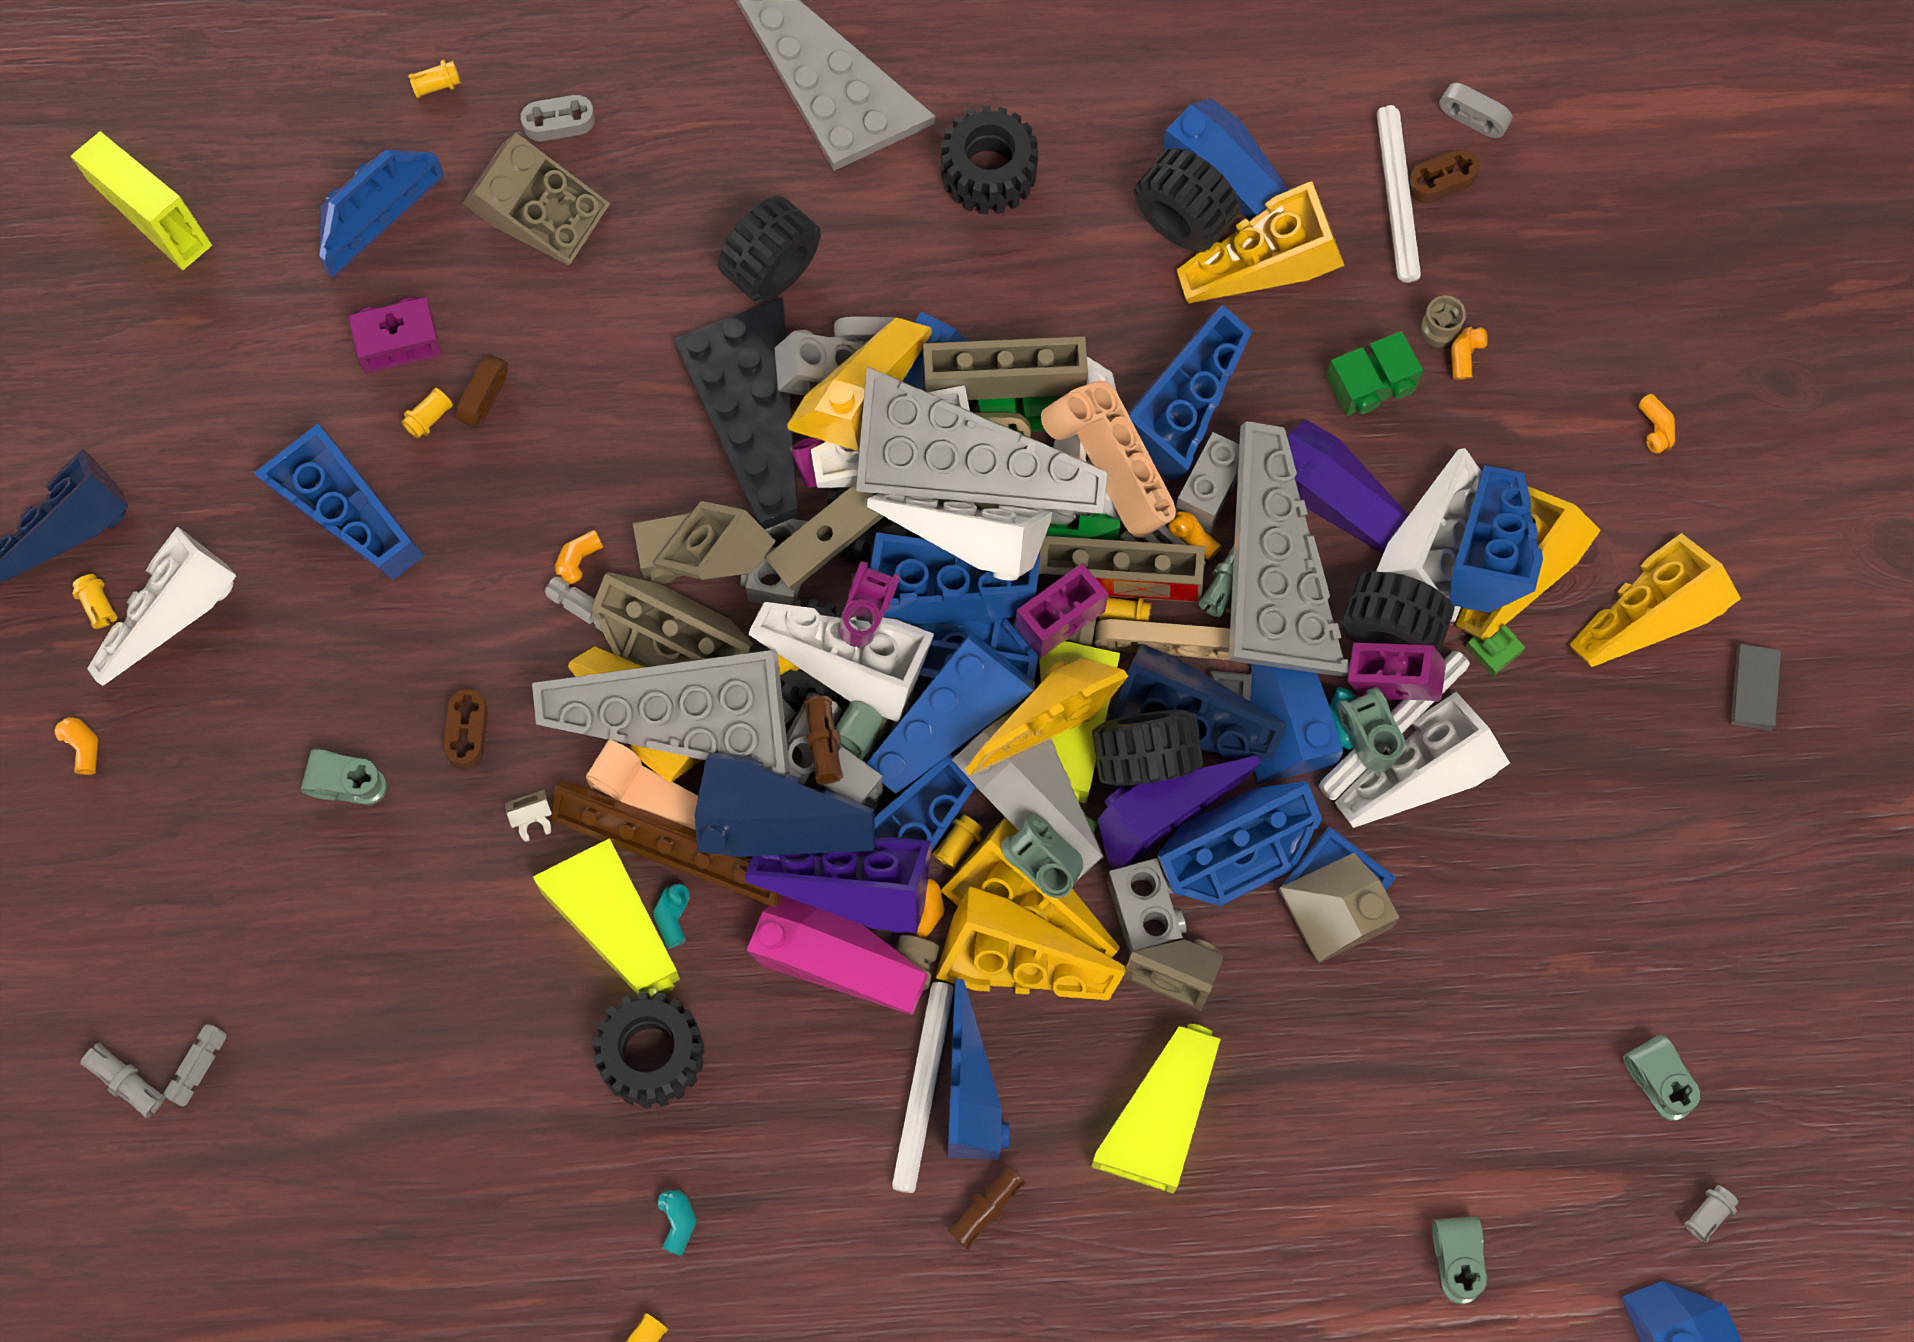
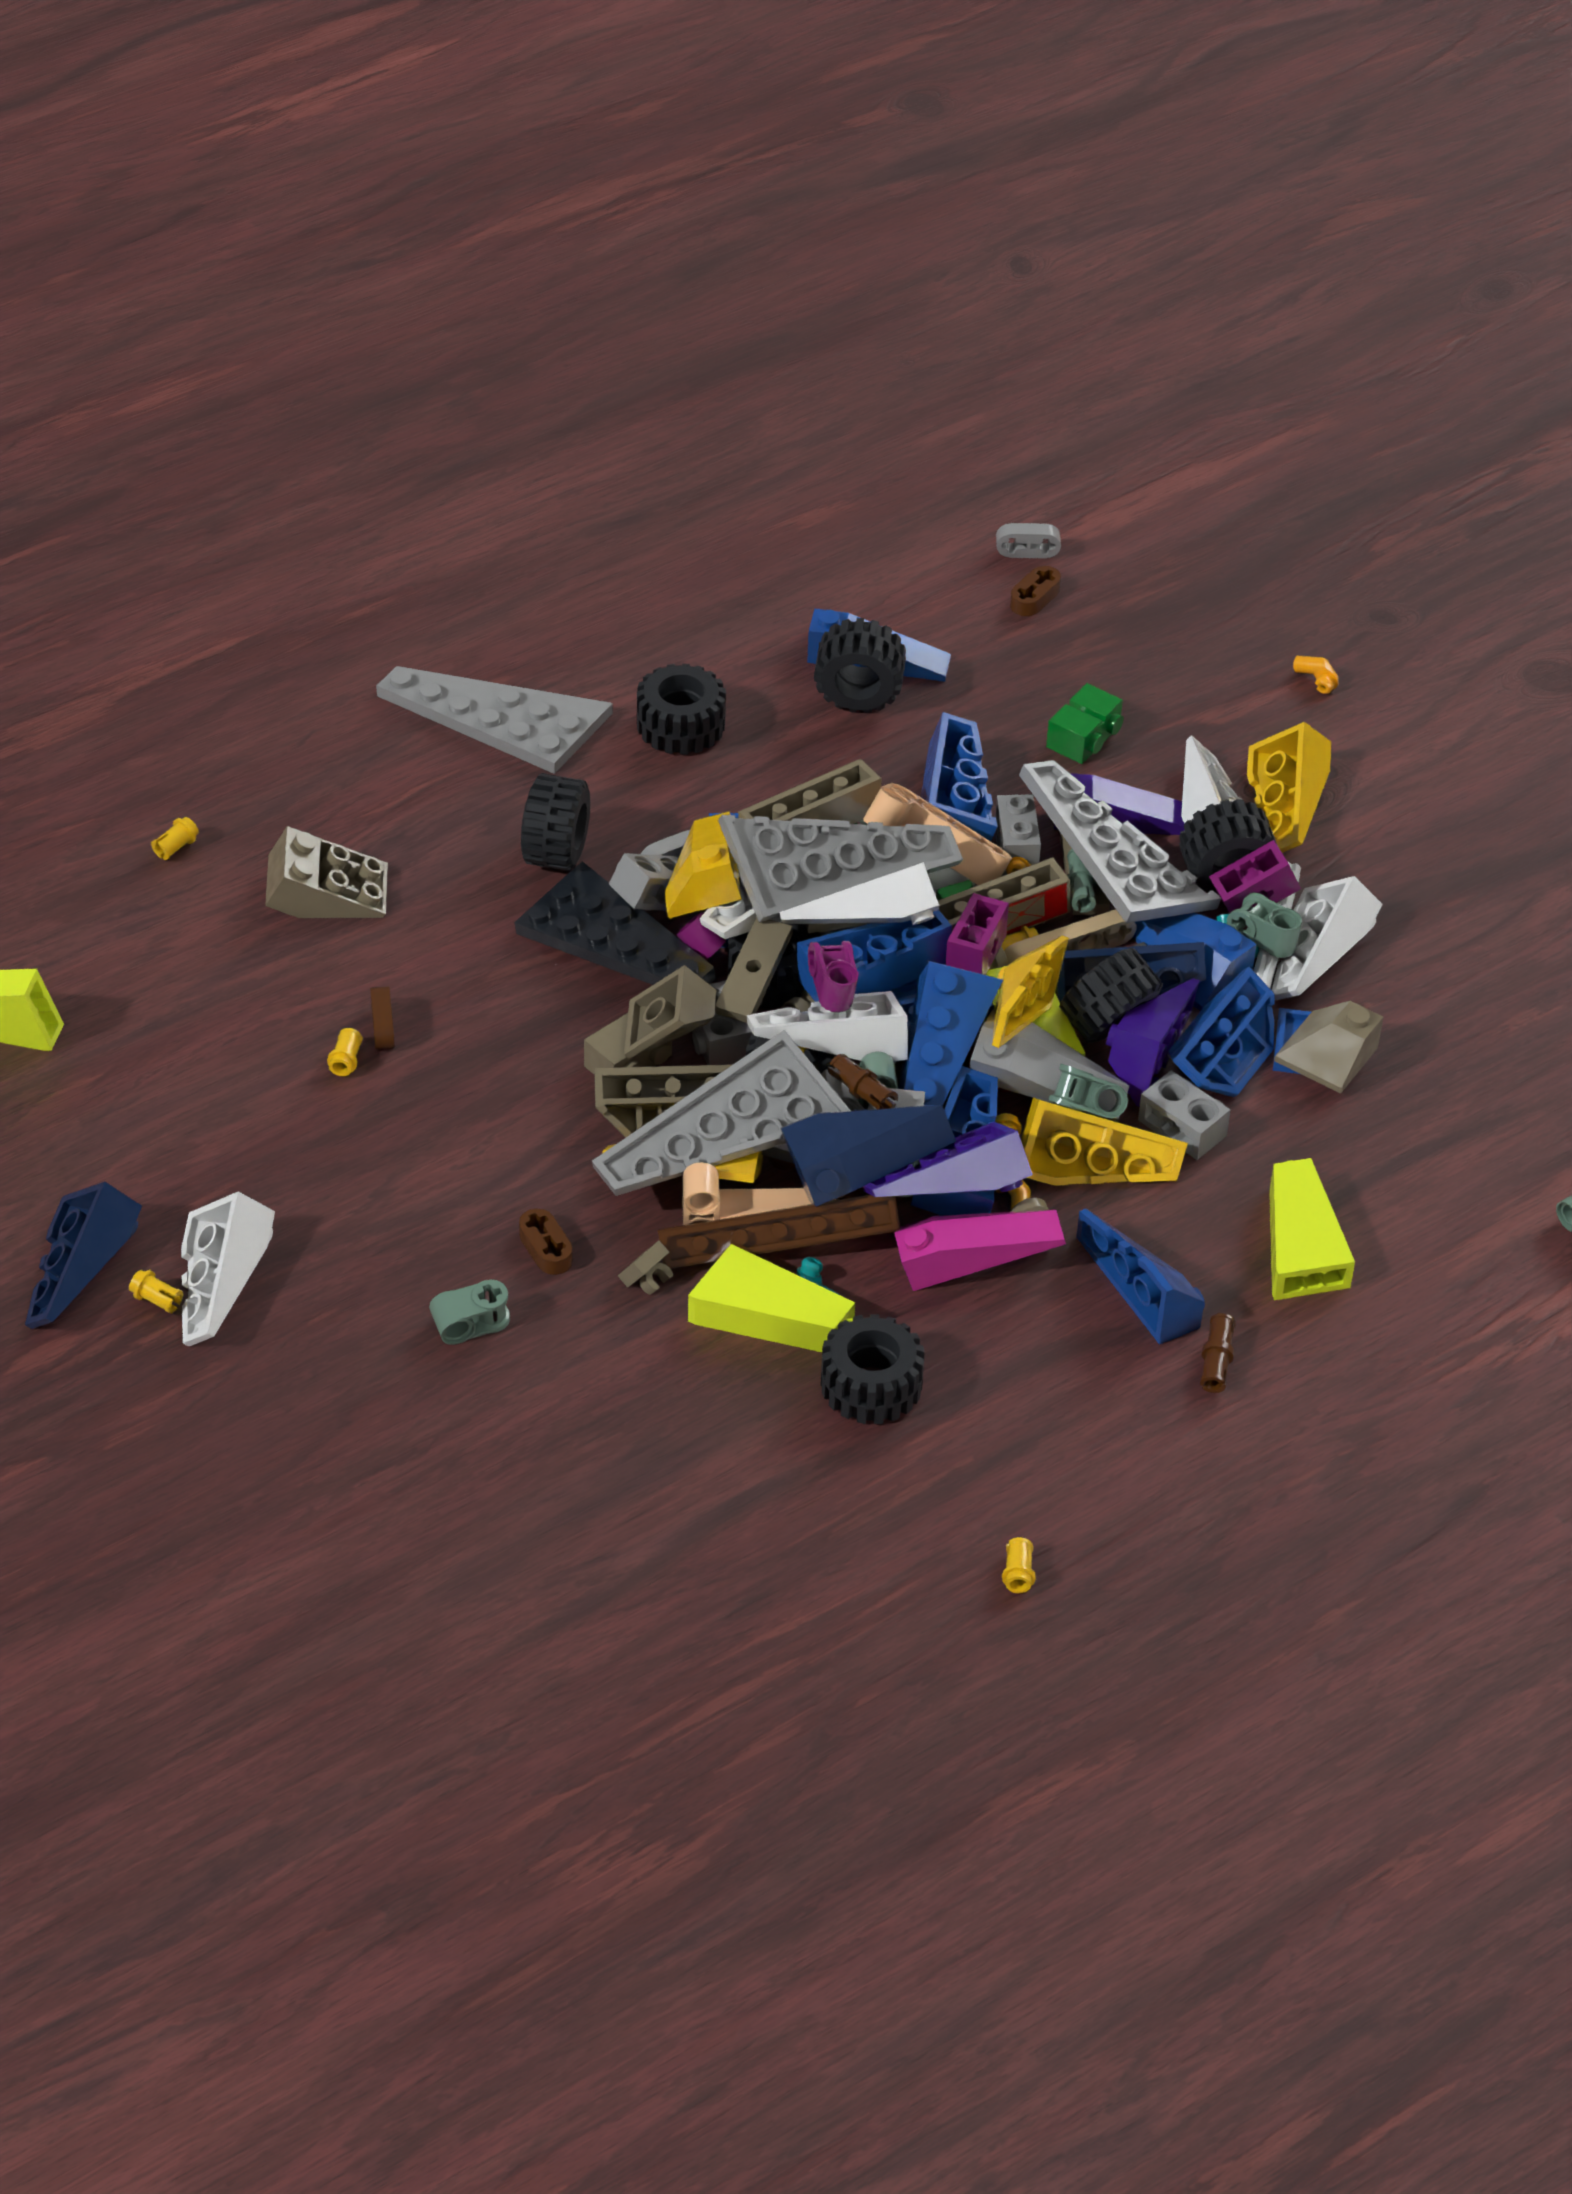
camera: 30 degrees left, 25 degrees down
light orange arm [55,717,99,775] -> none
light grey pin [80,1043,165,1118] -> none
light grey axle [164,1024,226,1107] -> none
blue wedge [254,424,425,580] -> none
blue wedge [319,149,444,278] -> none
magenta brick [348,297,443,374] -> none
light grey beam [521,95,595,141] -> none
light grey axle [545,577,603,632] -> none
light orange arm [555,530,603,584] -> none
teal arm [658,1189,697,1257] -> none
white axle [892,982,954,1193] -> none
yellow wedge [936,886,1126,1000] -> none
dark tan slope [1123,939,1224,1011] -> none
yellow wedge [1177,181,1345,303] -> none
white axle [1377,105,1421,283] -> none
dark tan wheel [1420,295,1466,348] -> none
blue wedge [1449,465,1543,613] -> none
light orange arm [1451,326,1488,380] -> none
bright green tile [1465,625,1525,677] -> none
yellow wedge [1569,533,1741,667] -> none
dark grey tile [1731,644,1781,731] -> none

